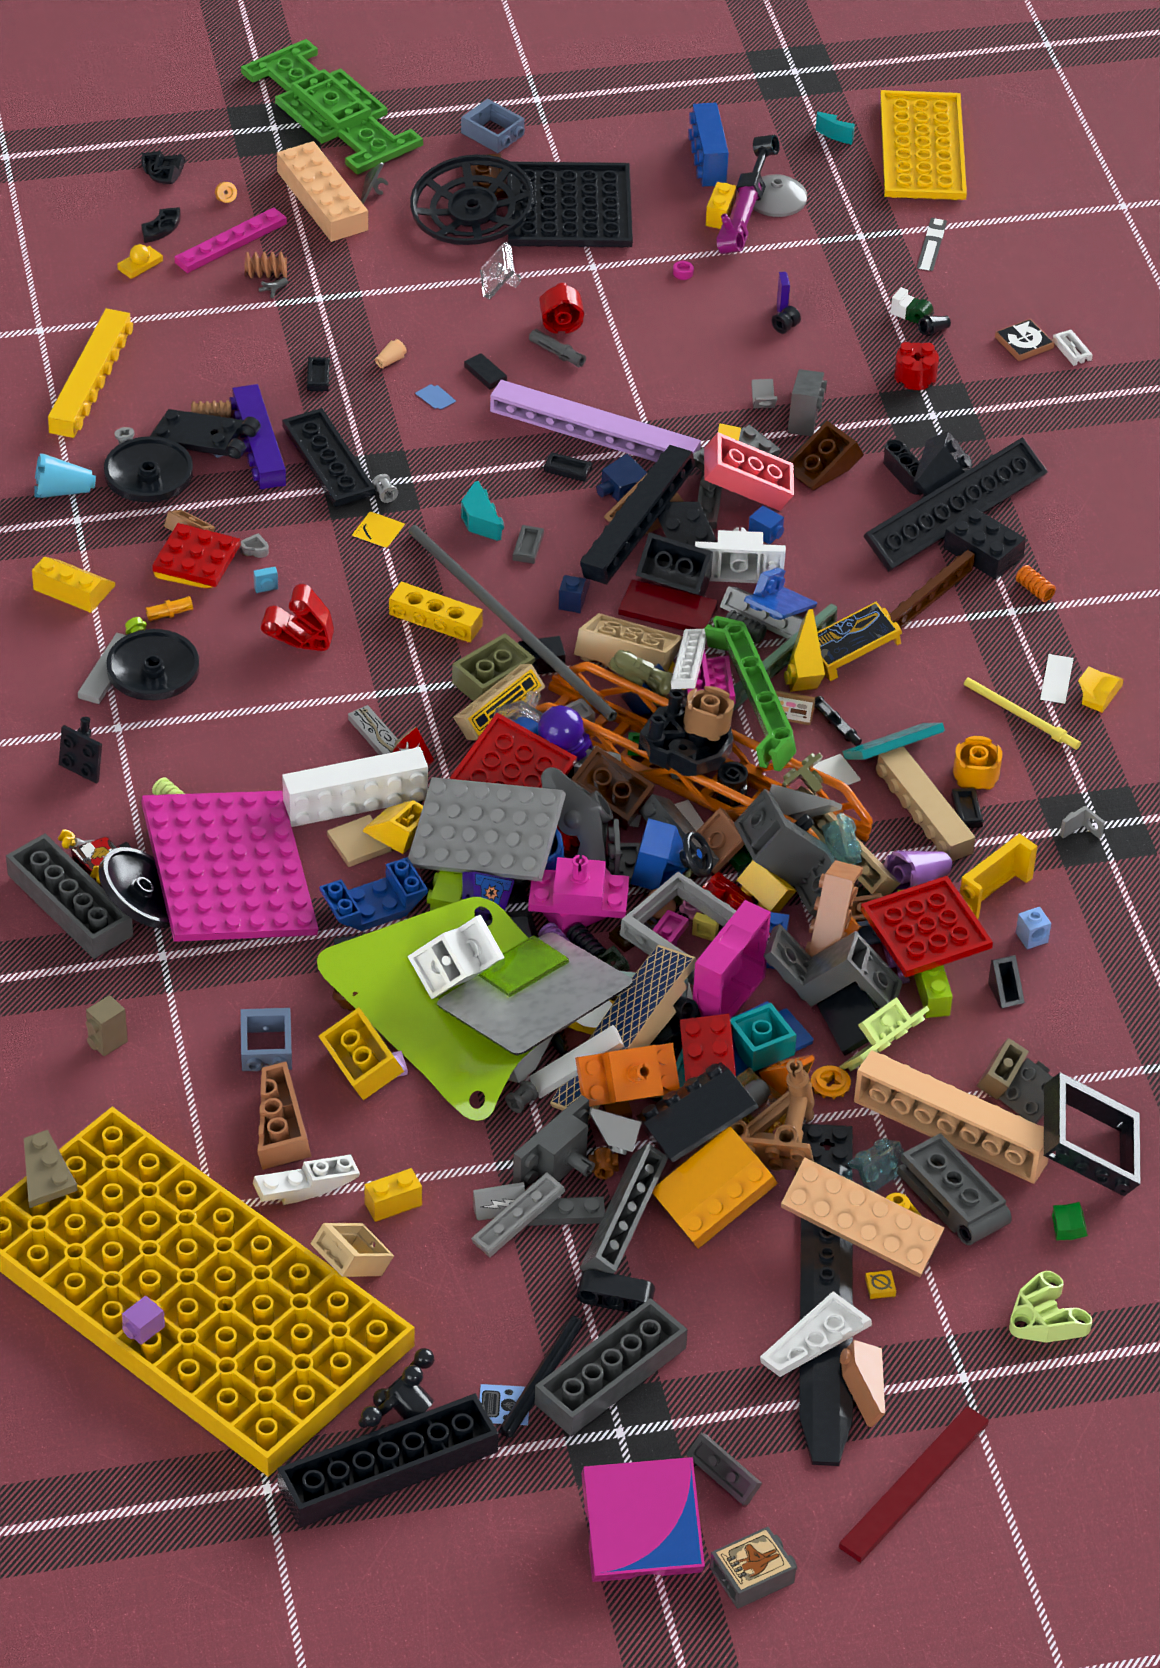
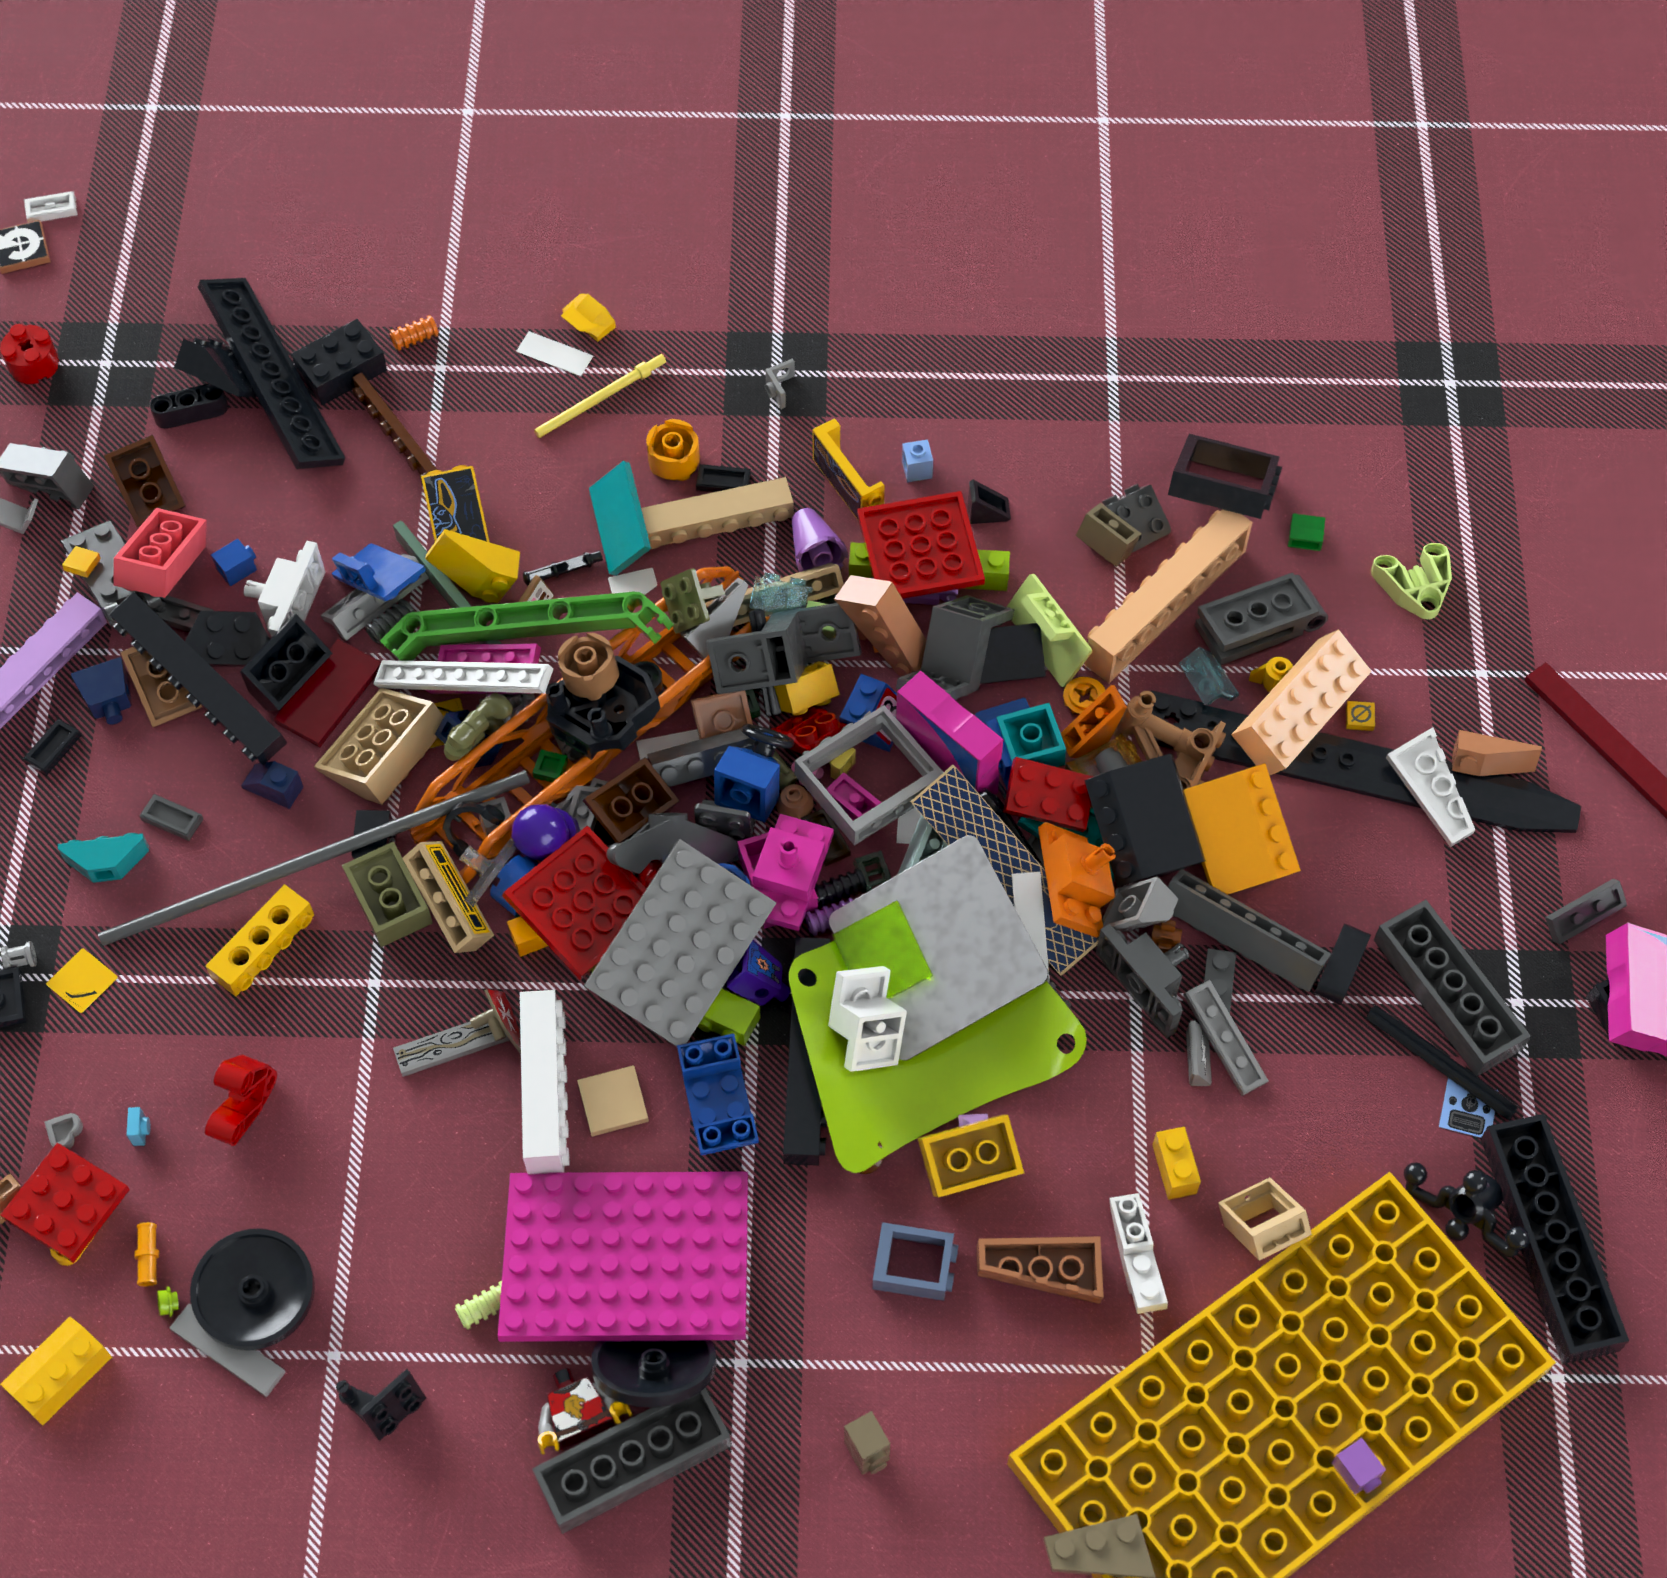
camera: 75 degrees left, 15 degrees up
yellow slope [363,800,423,854] -> none
none -> black piece [443,802,505,861]

